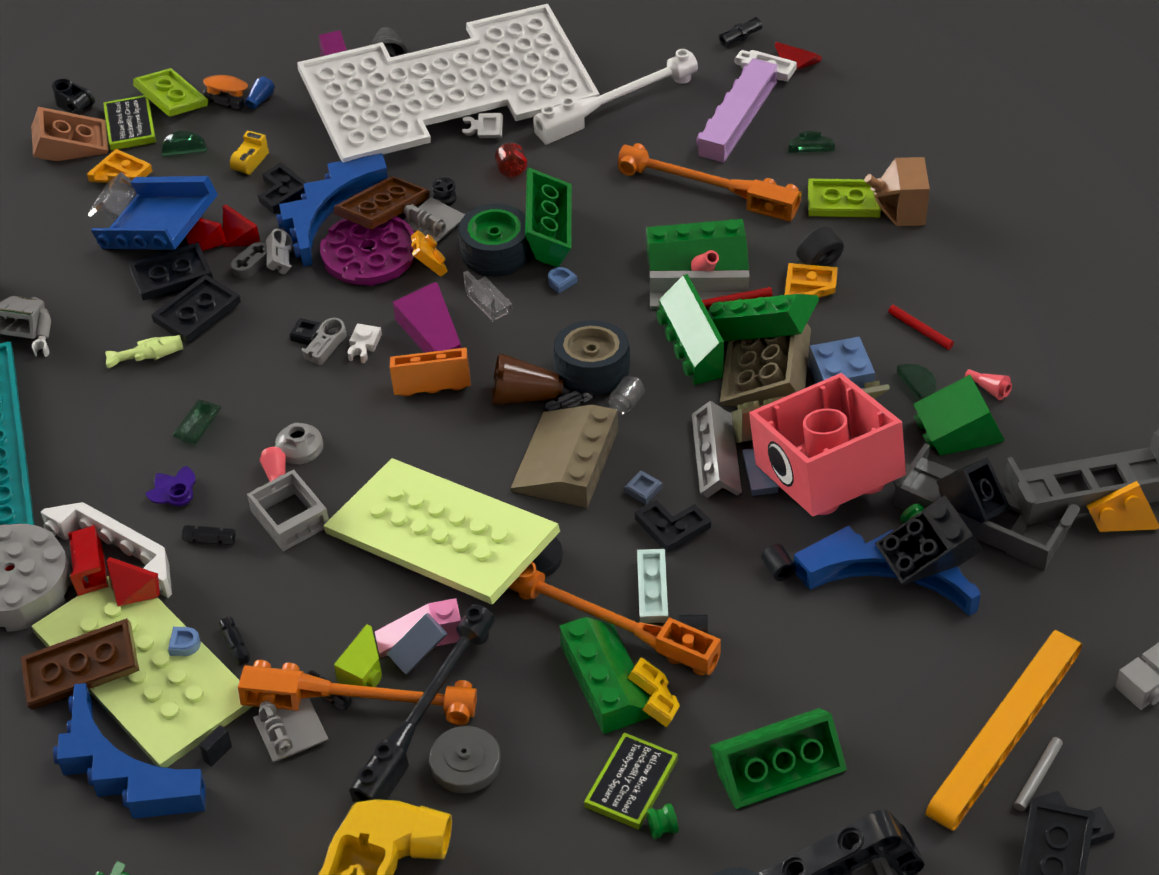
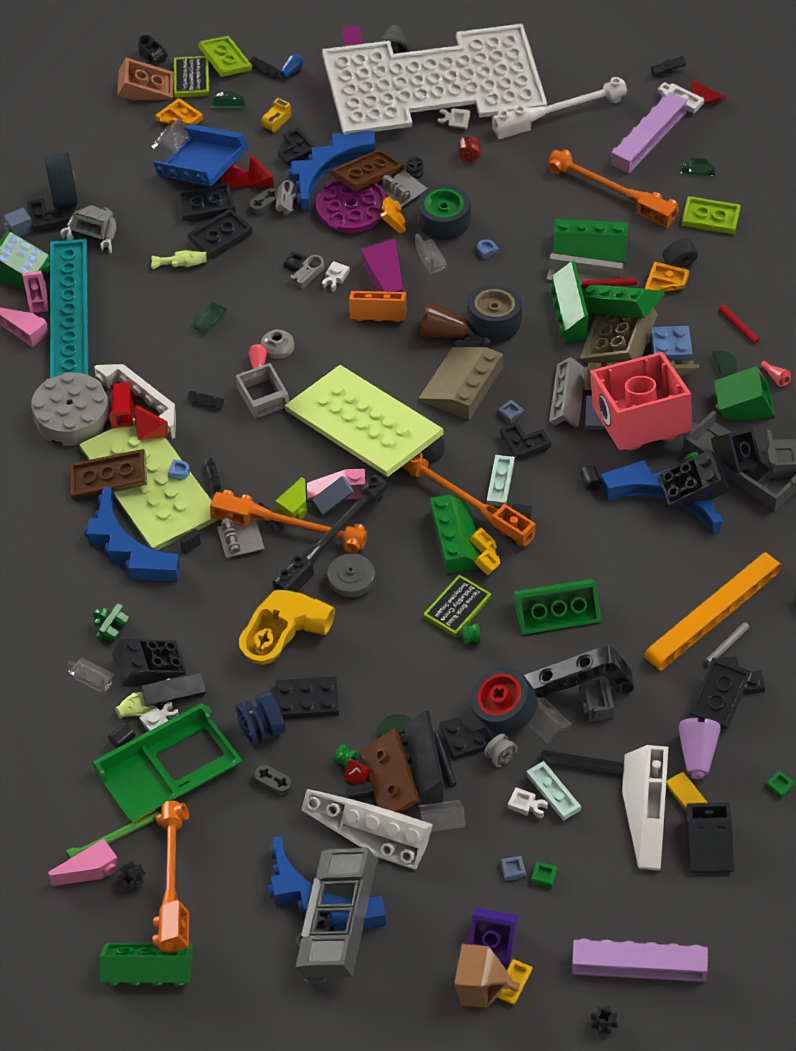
camera: 10 degrees right, 5 degrees up
dark purple plate [145,466,196,506] -> none
orange dish [203,75,248,97] -> none
green slope [525,168,572,267] -> none
clear brick [609,376,645,414] -> none
coral cone [691,250,719,271] -> none
medium nougat piece [864,157,930,226] -> none

